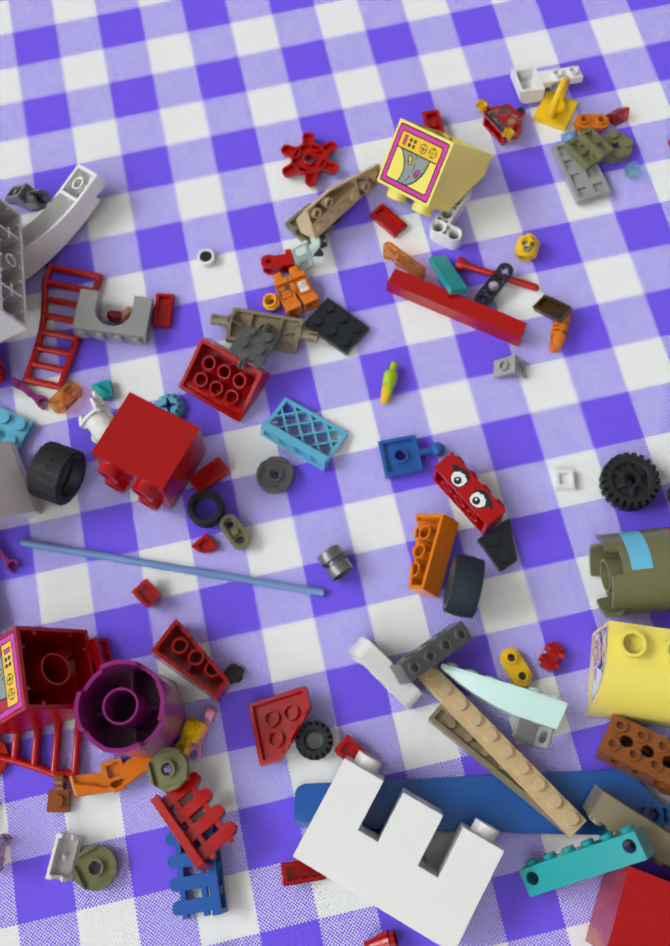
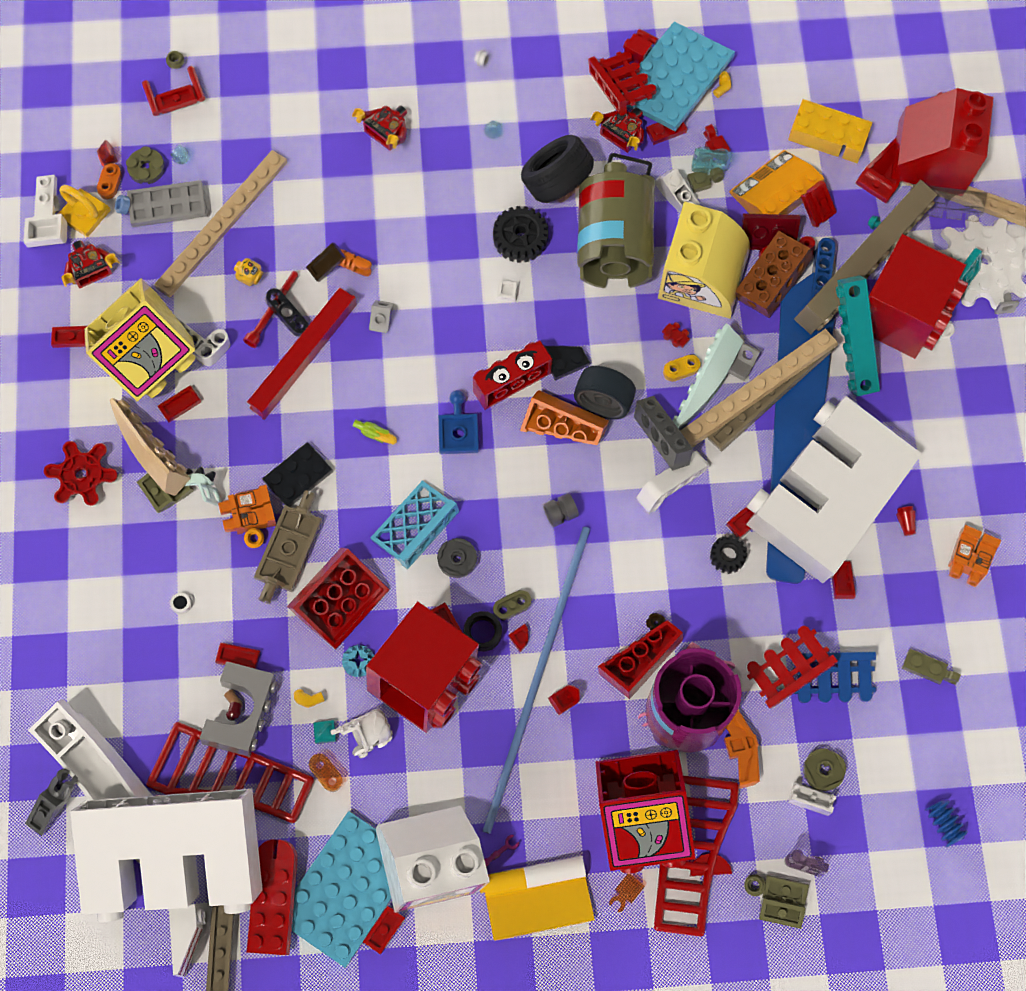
camera: 90 degrees left, 0 degrees up
magenta piece [9,376,50,410] -> none
black tyre [27,441,86,506] -> none
dark orange plate [47,775,72,813] -> none
red plate [88,638,113,672] -> none
olive plate [147,747,190,792] -> none
dark grey plate [229,323,280,369] -> none
red plate [248,686,312,767] -> none
red leg [261,249,295,275] -> none
clear orange plate [383,242,426,279] -> none
teal tile [428,255,468,295] -> none
olive slope [563,127,615,171] -> none
none -> tan plate [154,150,287,297]
none -> yellow arm [294,689,325,708]

